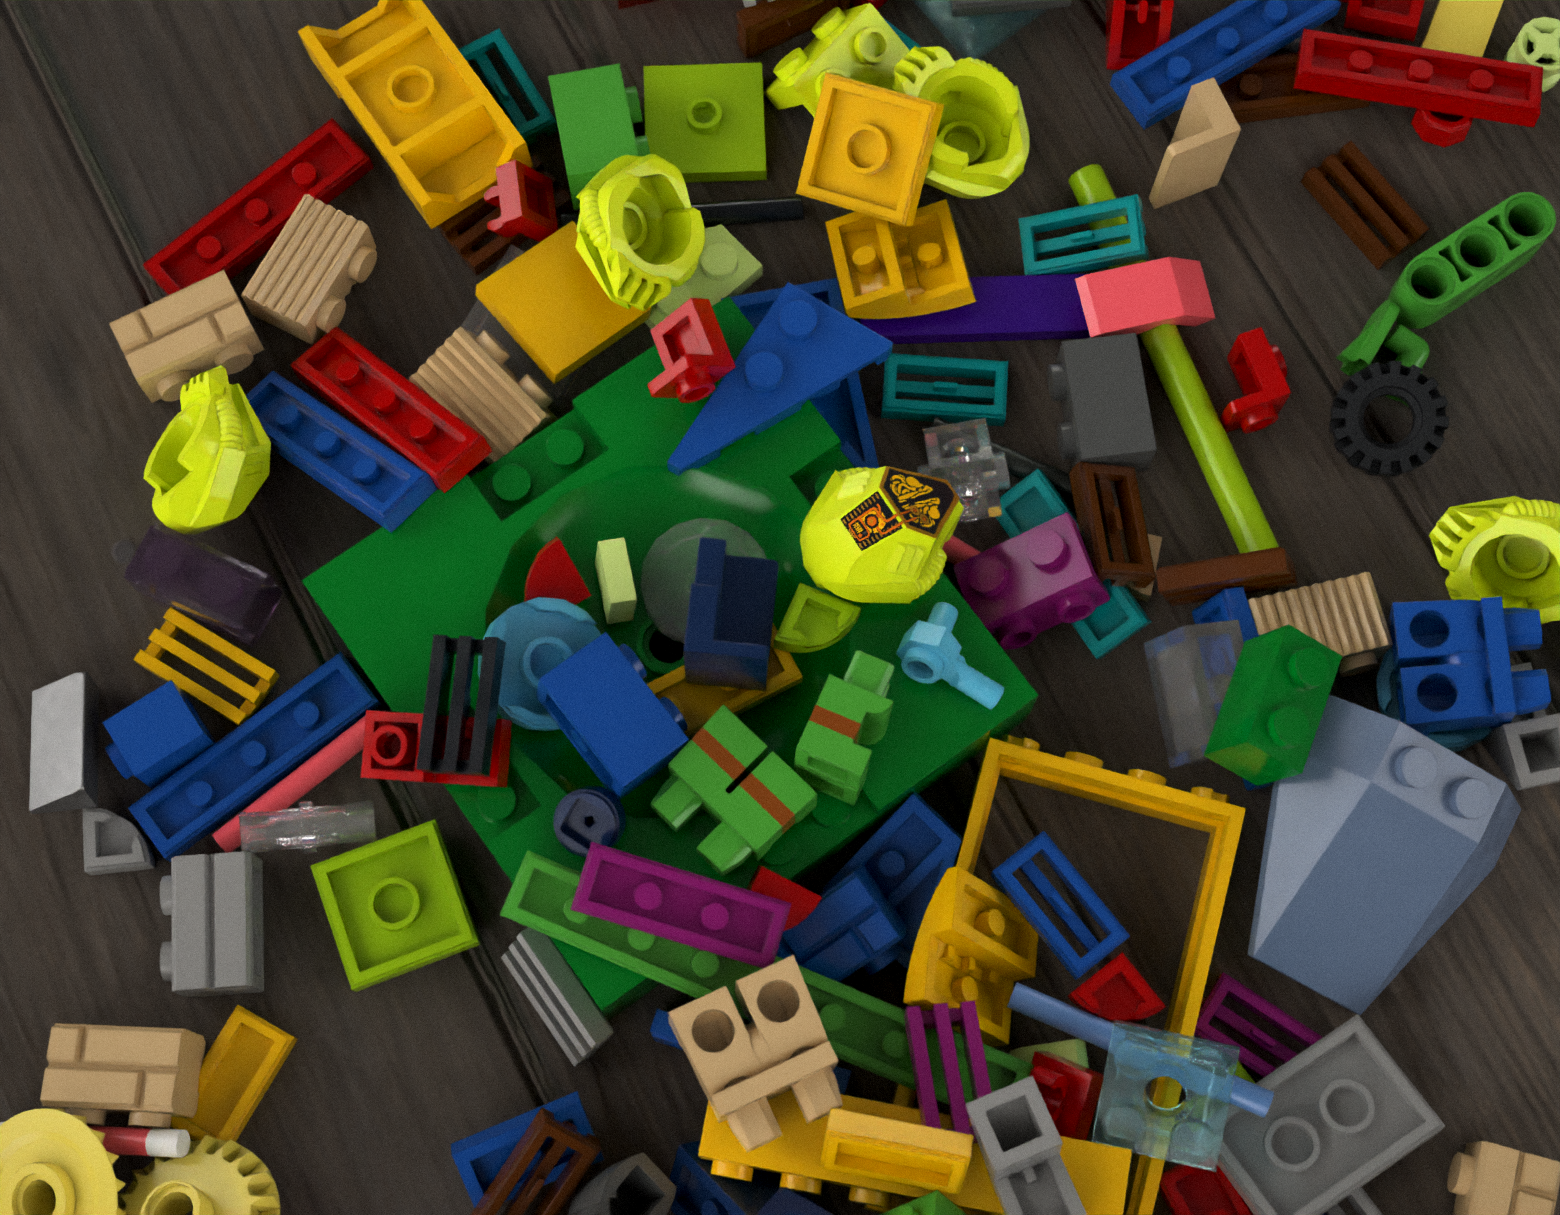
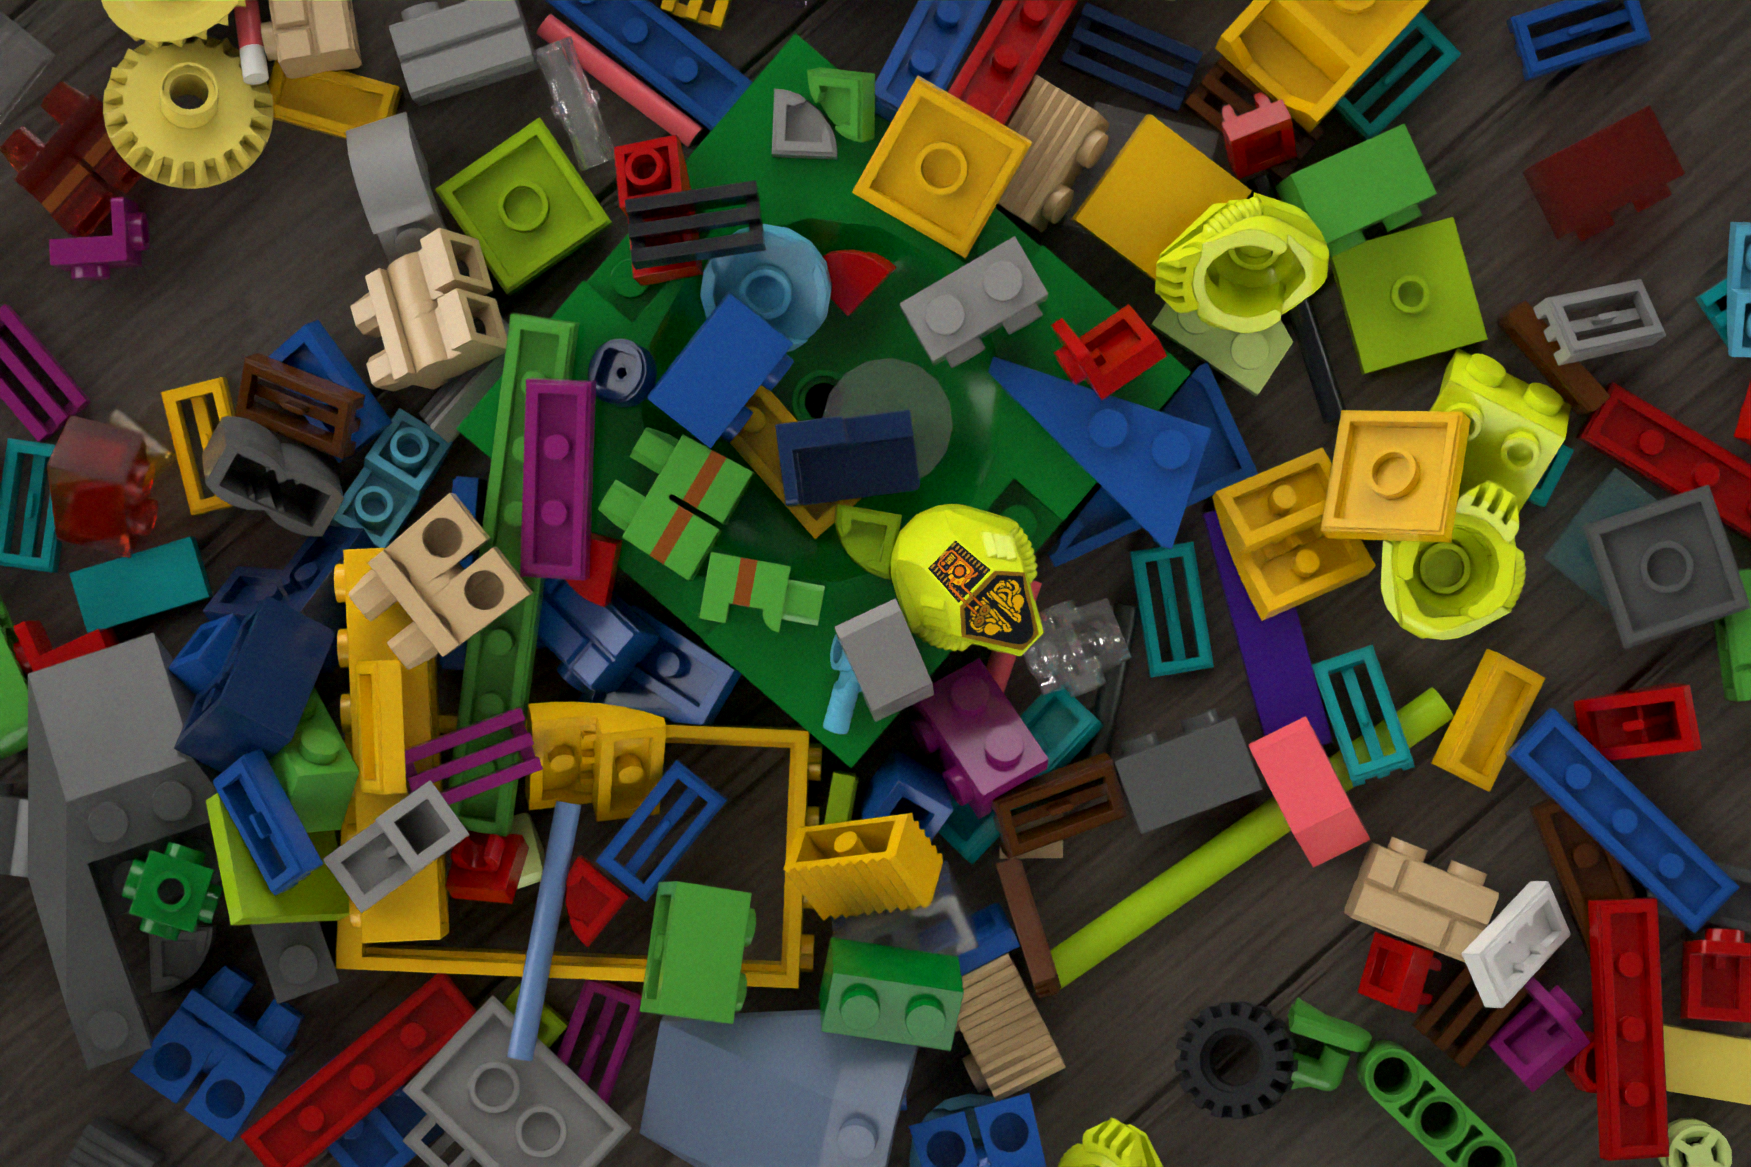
camera: 80 degrees right, 15 degrees up
yellowish green tile [595,537,637,625] -> none
clear light blue piece [1091,1019,1240,1172] -> none
tan panel [1149,77,1241,209] -> none
red bracket [1220,327,1291,434] -> none
none -> medium azure slope [329,408,453,548]
none -> light grey brick [346,112,447,264]
none -> tan hips [350,228,507,392]
none -> bright green brick [640,881,756,1024]
none -> light grey tile [772,88,838,160]
none -> yellow brick [783,813,943,921]
none -> bright green tile [807,67,875,142]
none -> lime tile [824,769,859,824]
none -> light grey slope [834,598,934,722]
none -> yellow tile [852,76,1032,258]
none -> blue brick [859,748,953,841]
none -> light grey brick [900,236,1048,368]
none -> dark blue tile [1060,2,1203,114]
none -> tan brick [1344,837,1499,962]
none -> red tile [1357,932,1442,1013]
none -> yellow tile [1431,649,1546,792]
none -> white plate [1461,881,1571,1008]
none -> magenta bracket [1486,976,1590,1093]

